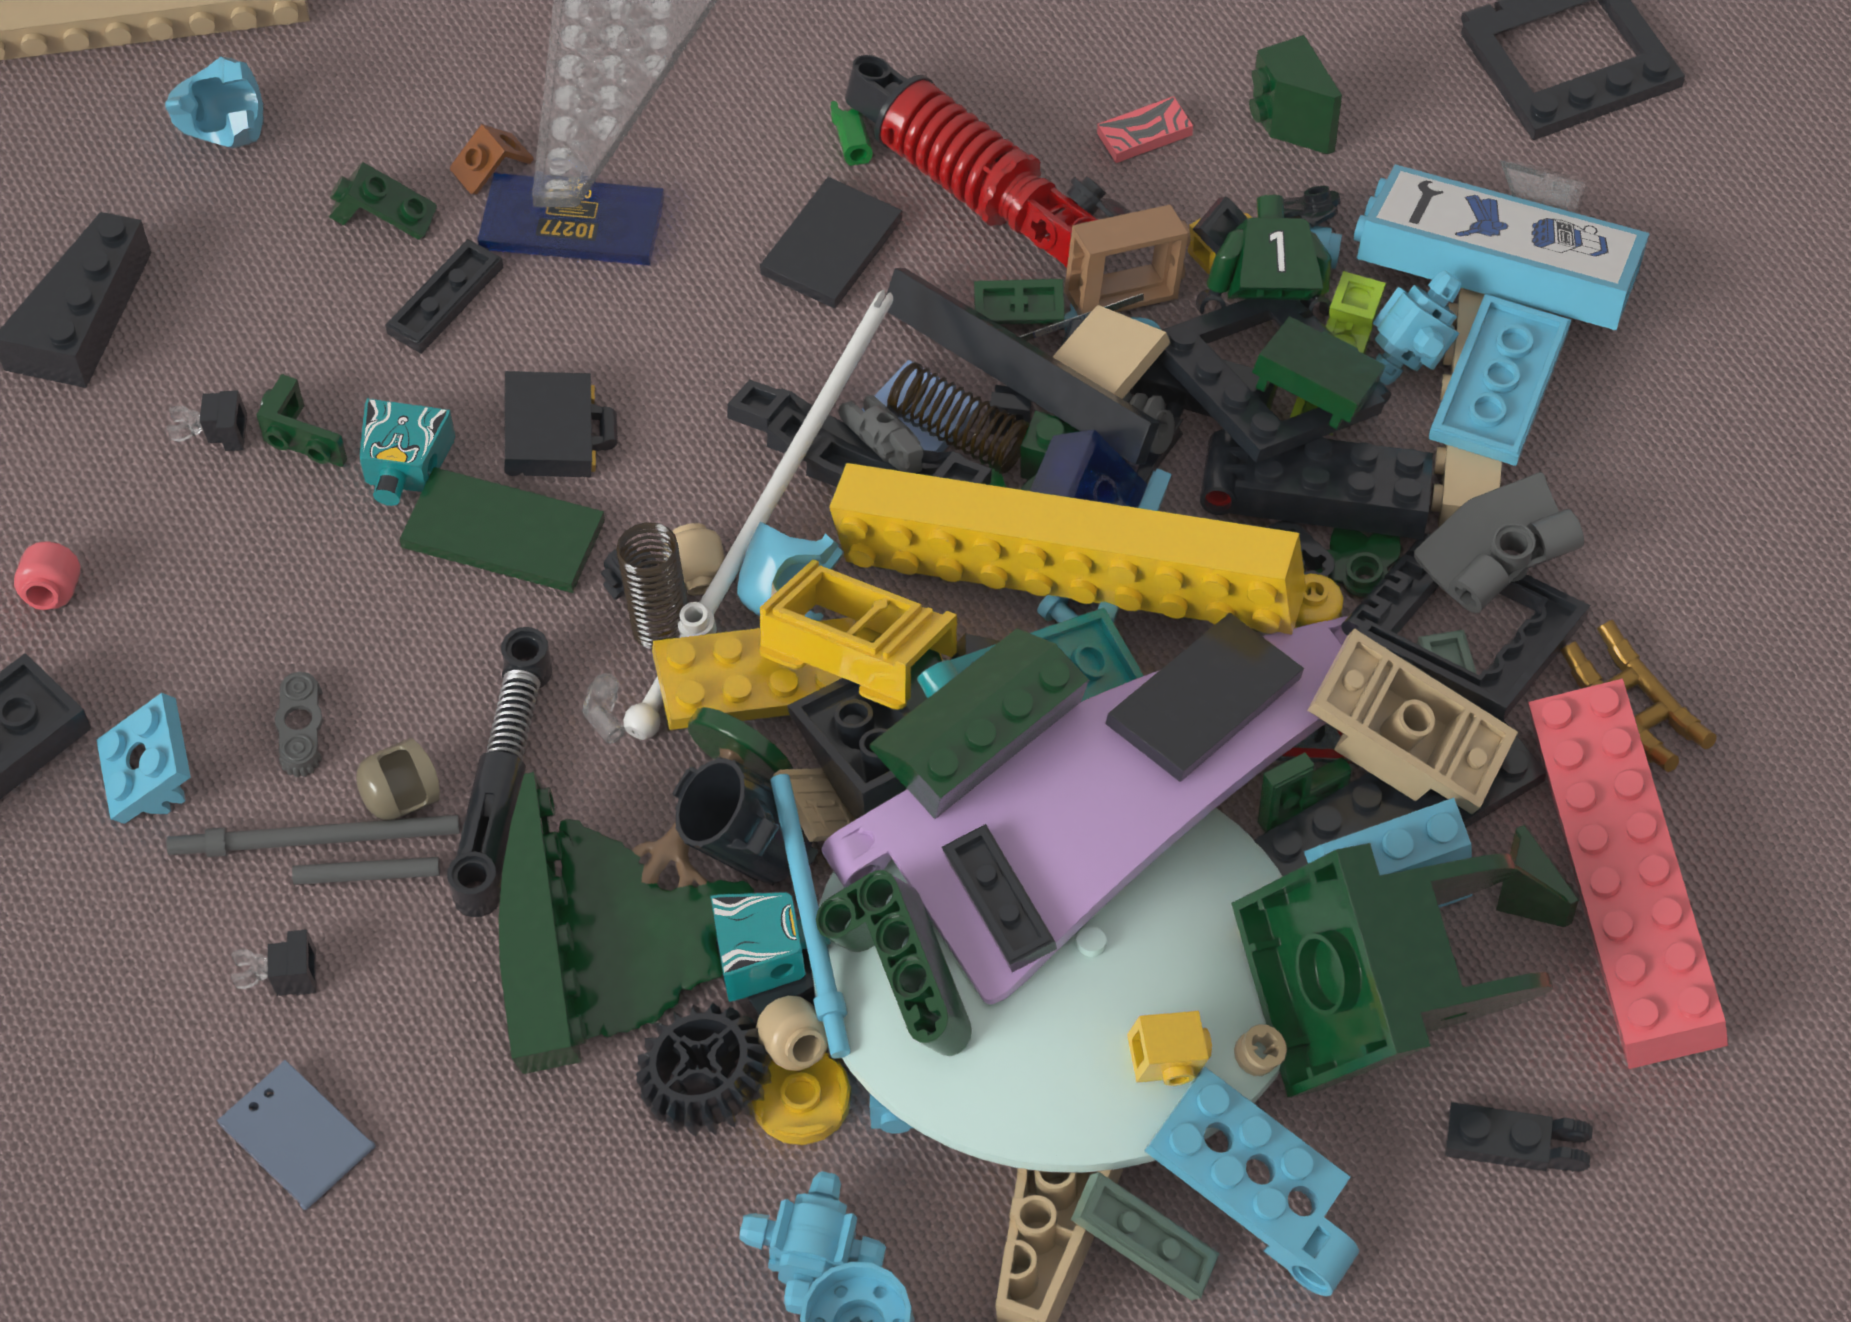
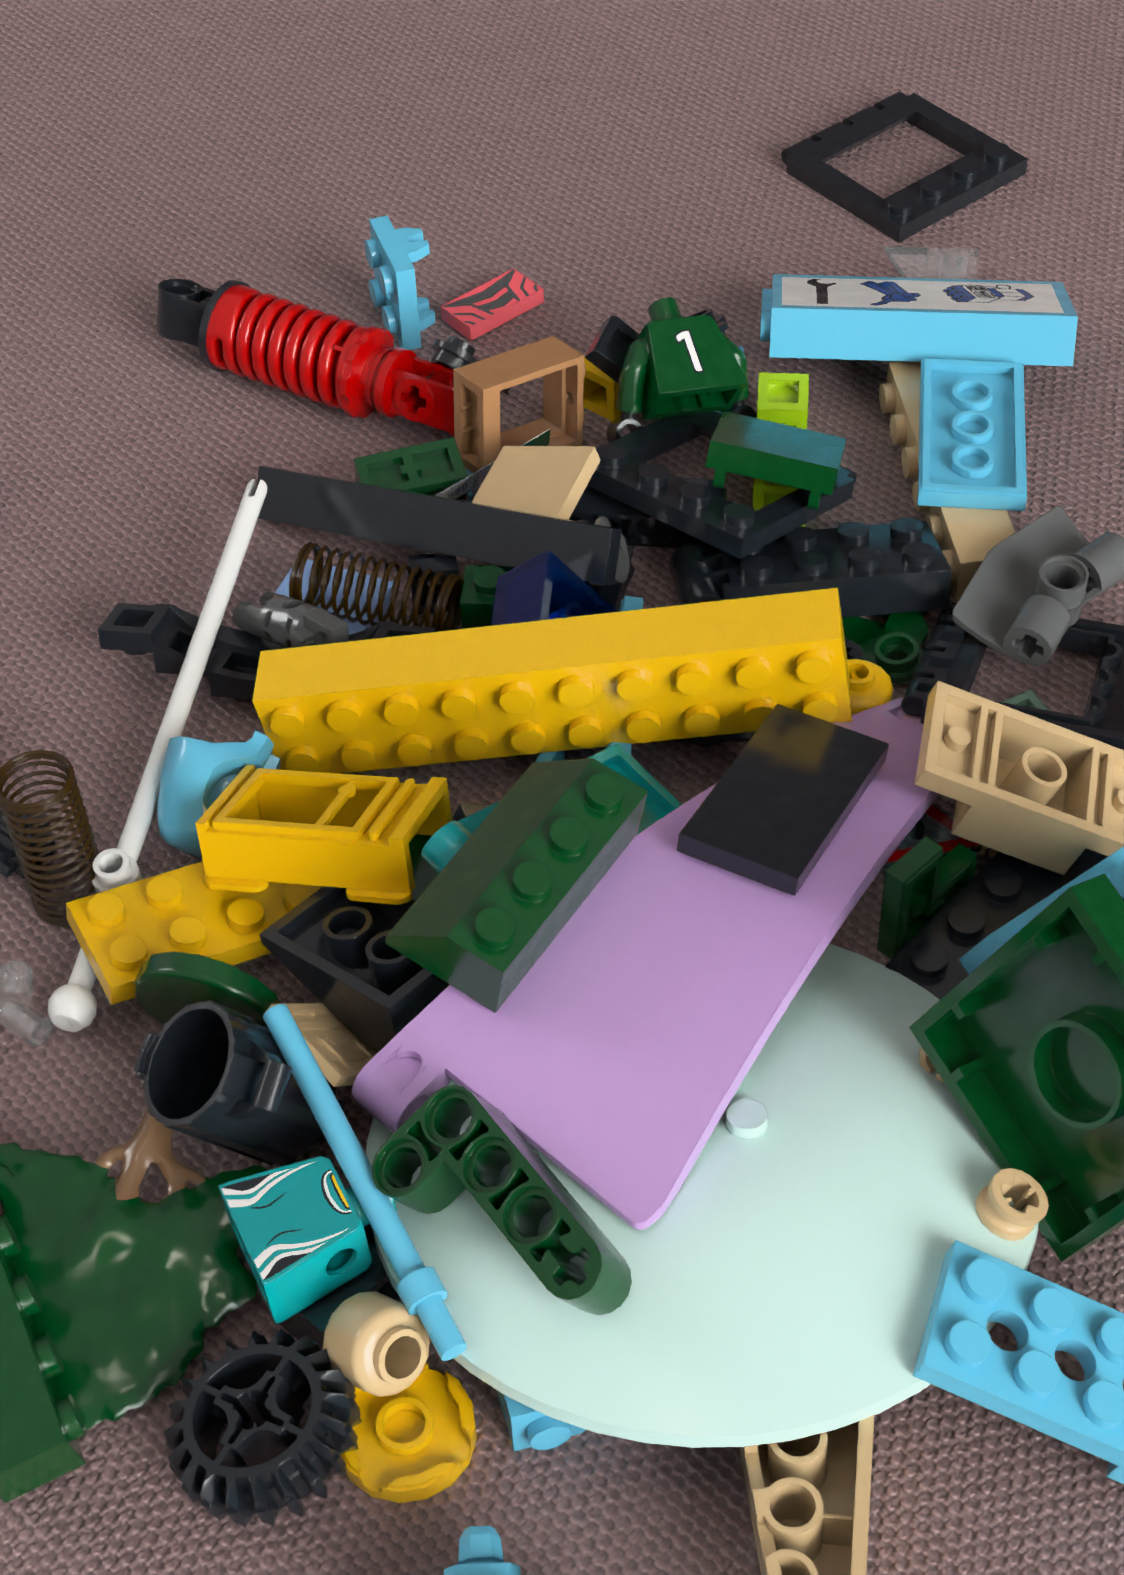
camera: 15 degrees left, 10 degrees down
tan head [663,523,725,596] -> none
black tile [760,177,902,309] -> none
green bar [830,101,873,166] -> none
black tile [942,824,1057,973] -> none
sand green tile [1071,1172,1219,1300] -> none
yellow brick [1127,1011,1212,1086] -> none
dark green slope [1249,35,1342,154] -> none
medium azure piece [1373,270,1461,385] -> none
none -> medium azure piece [364,215,435,350]

